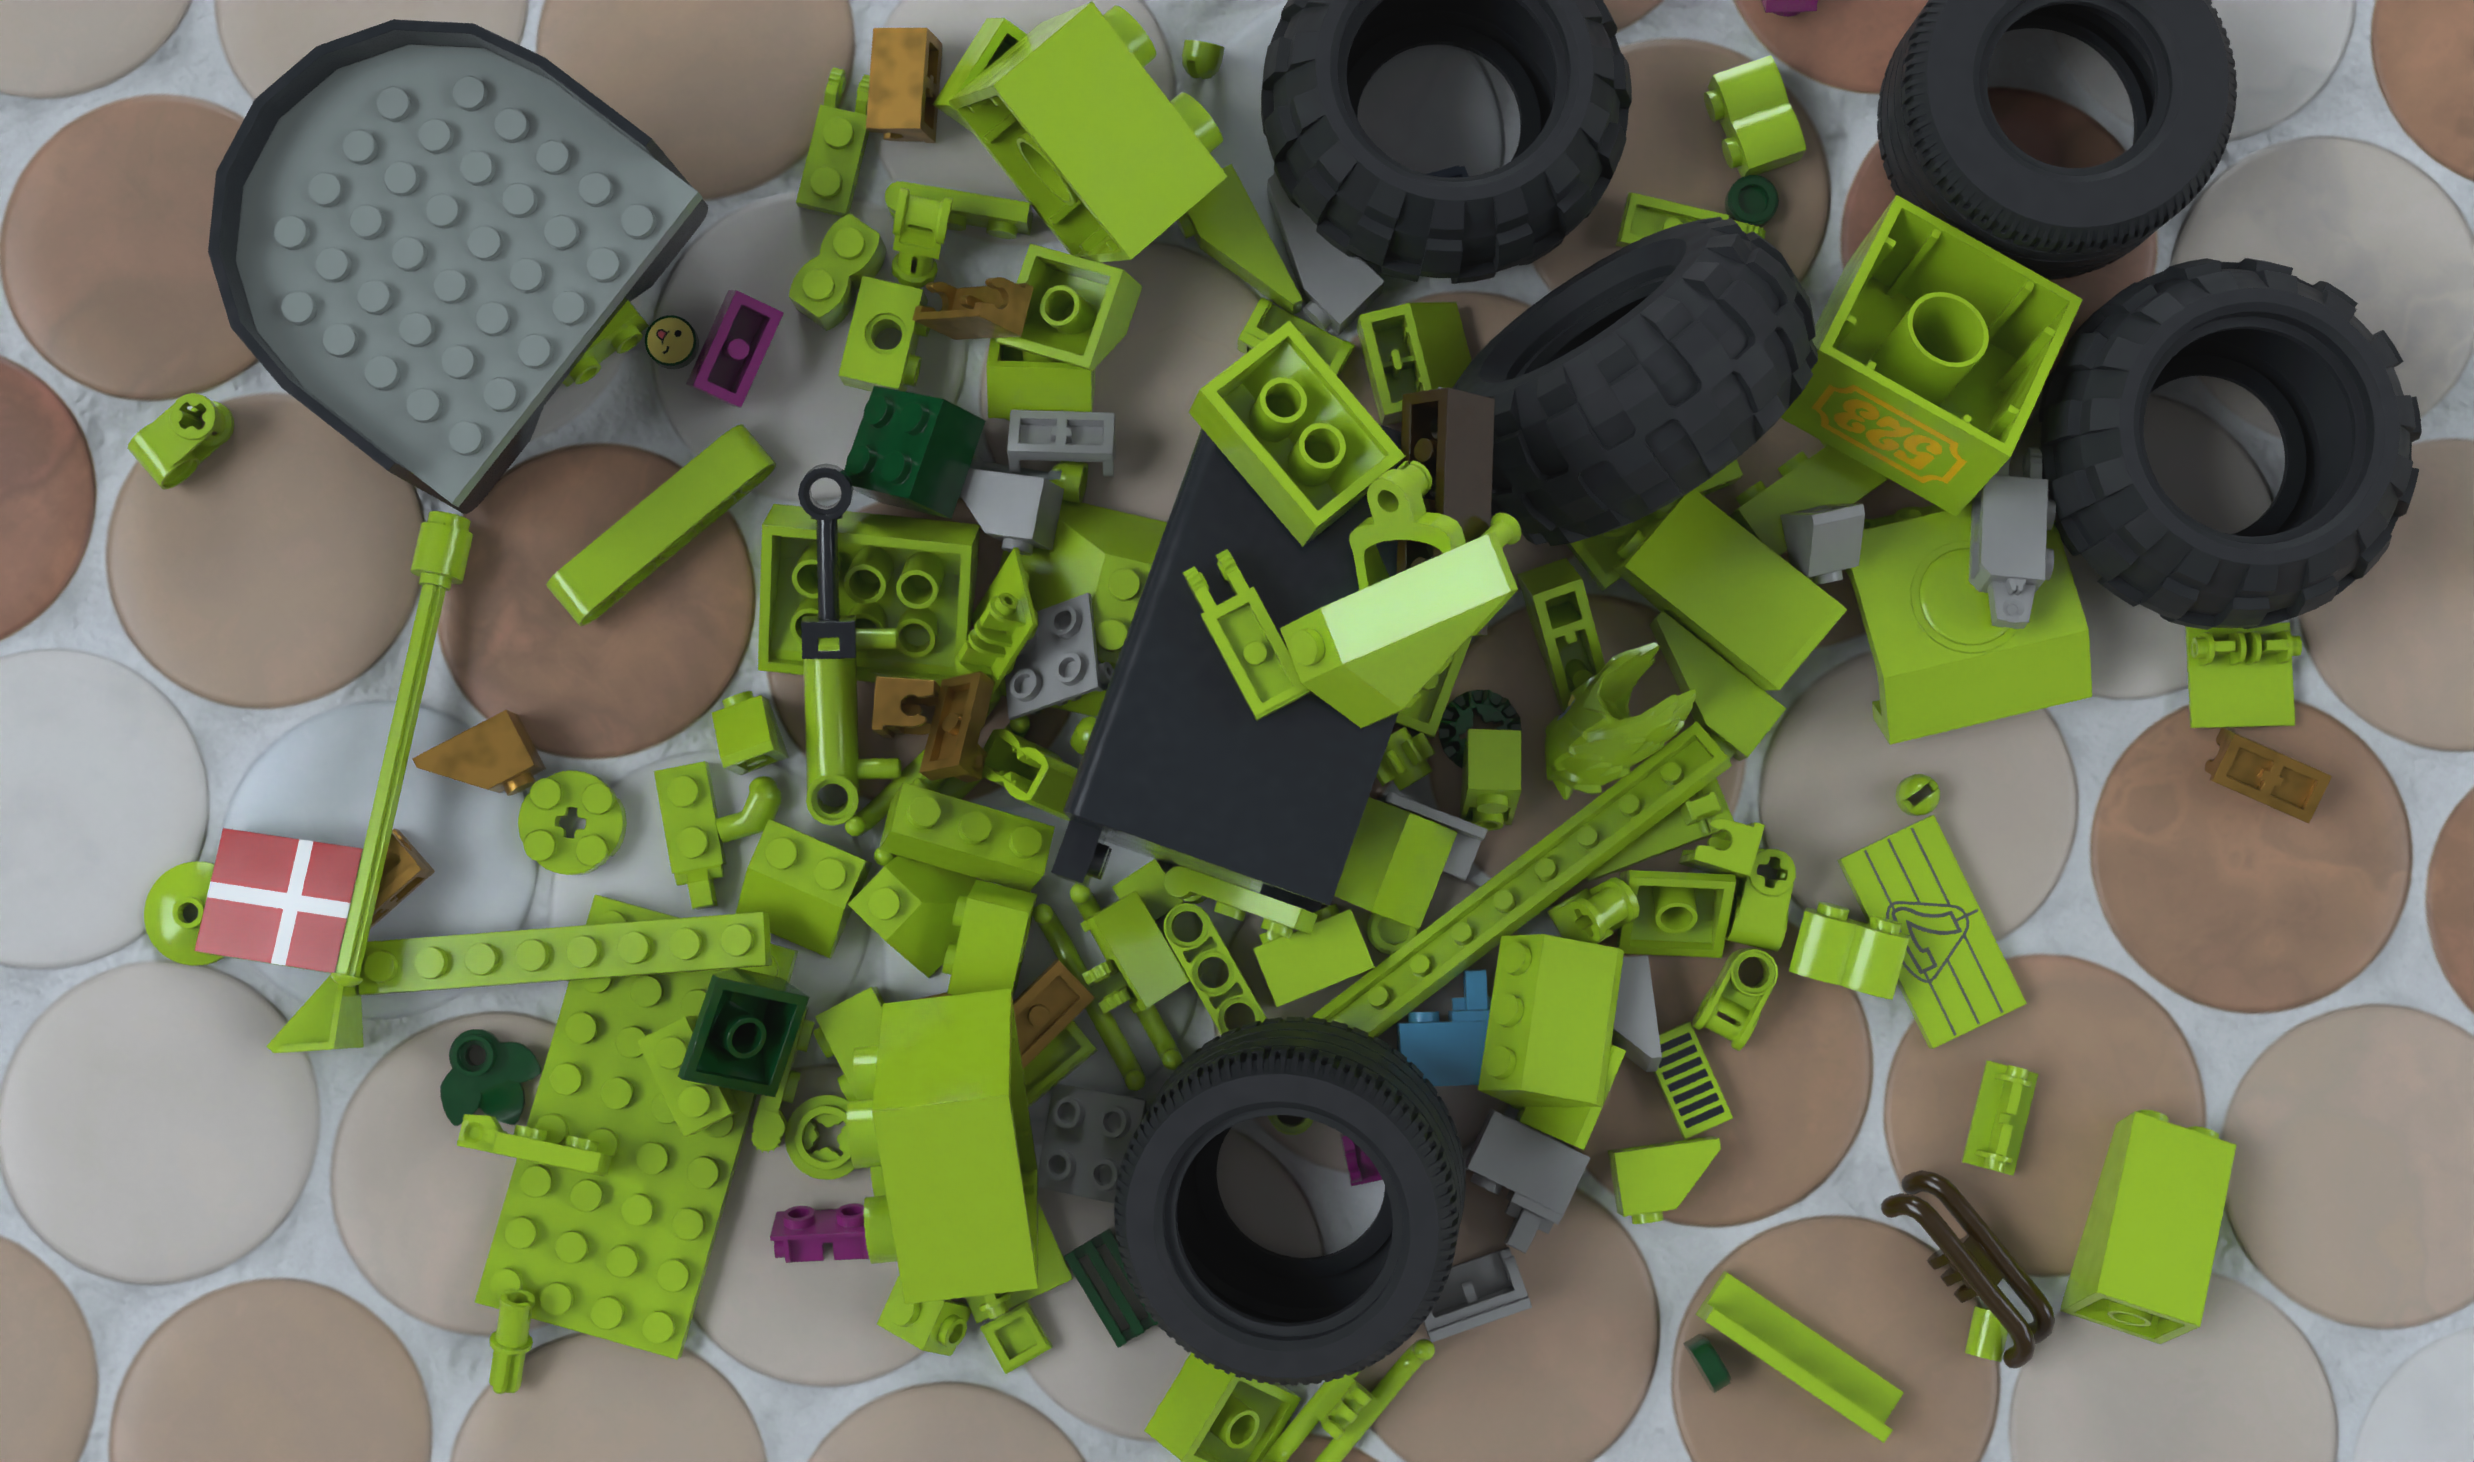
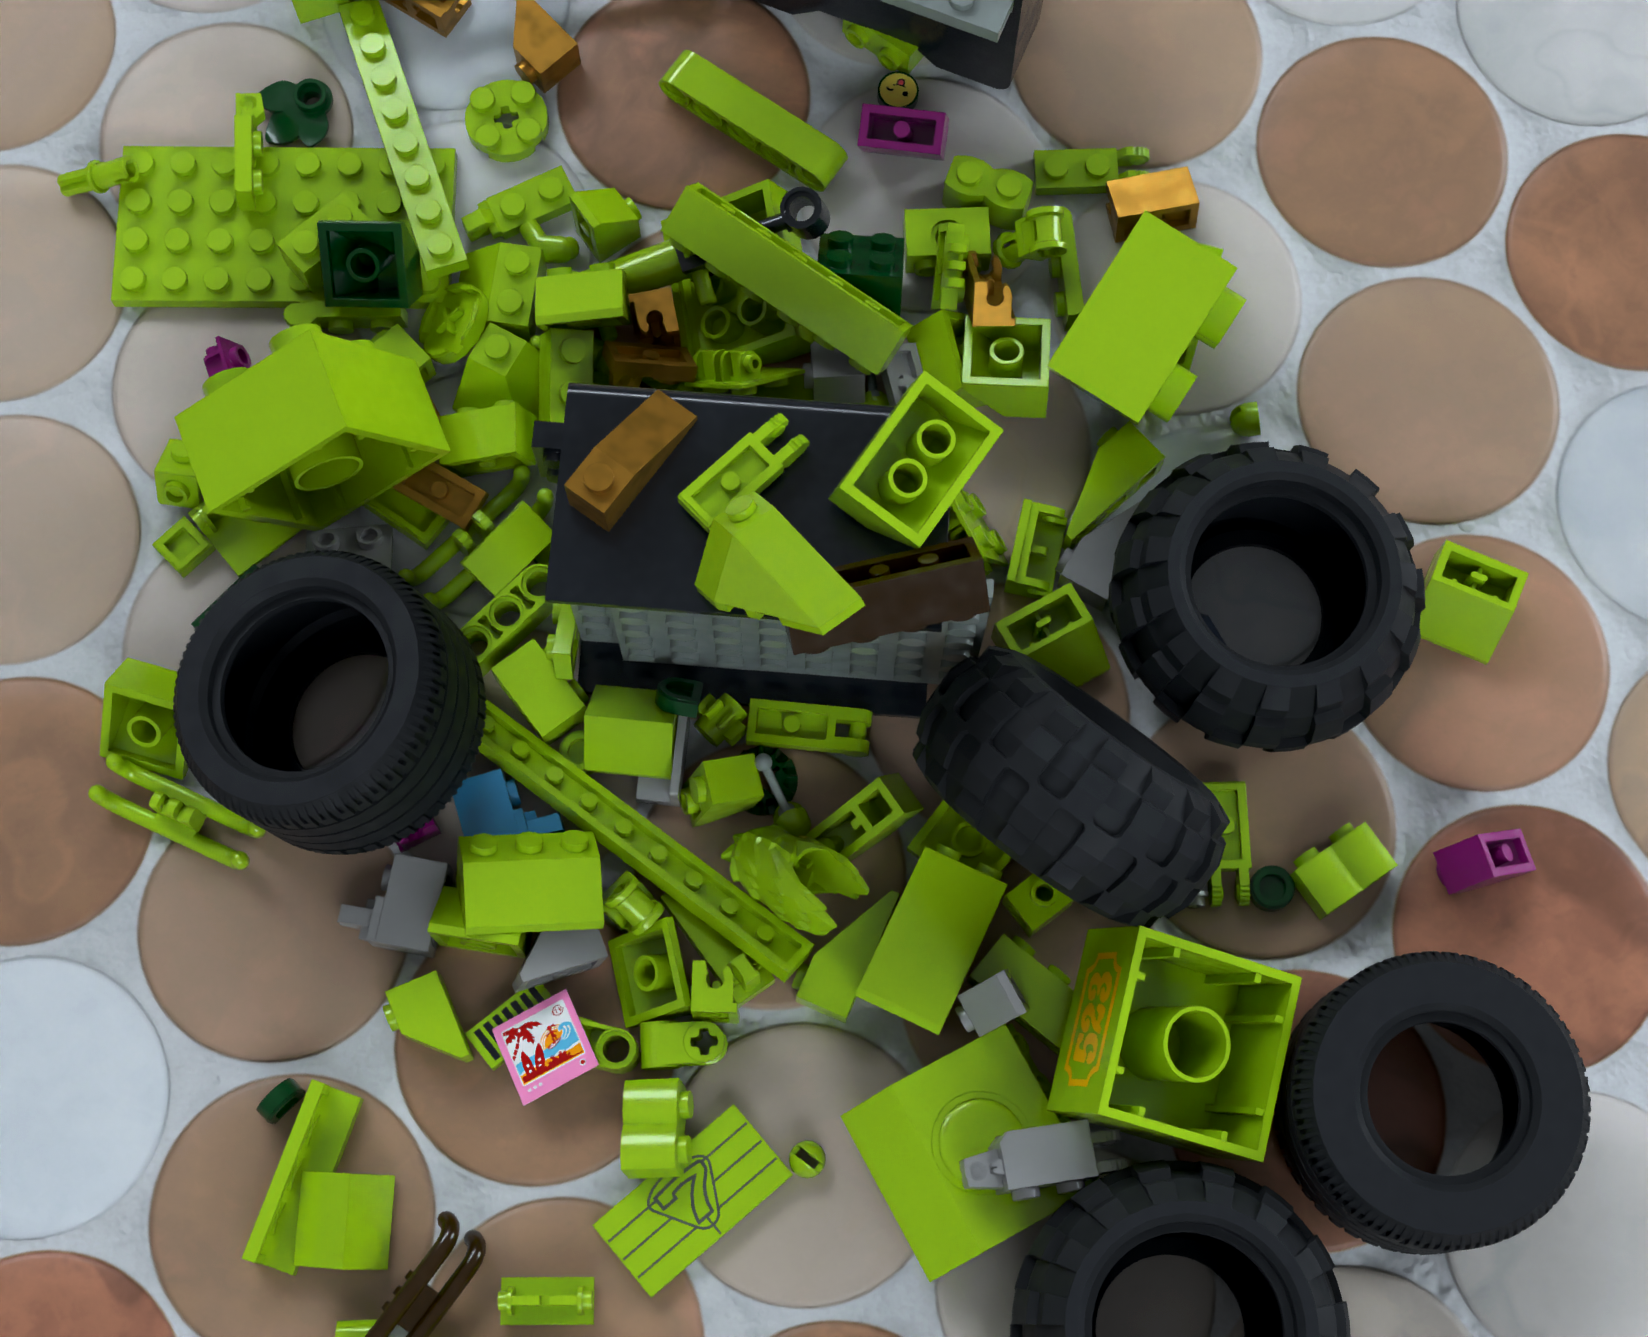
camera: 75 degrees right, 10 degrees down
lime piece [1349,460,1522,591] -> none
light grey hinge [1424,1247,1532,1342] -> none
none -> lime slope [293,1171,395,1270]
none -> lime tile [419,281,488,365]
none -> sticker [492,989,599,1106]
none -> lime slope [535,262,632,332]
none -> pearl gold slope [564,389,698,532]
none -> dark green tile [655,677,703,718]
none -> lime brick [660,182,913,375]
none -> hinge [754,753,811,837]
none -> lime hinge [931,222,970,311]

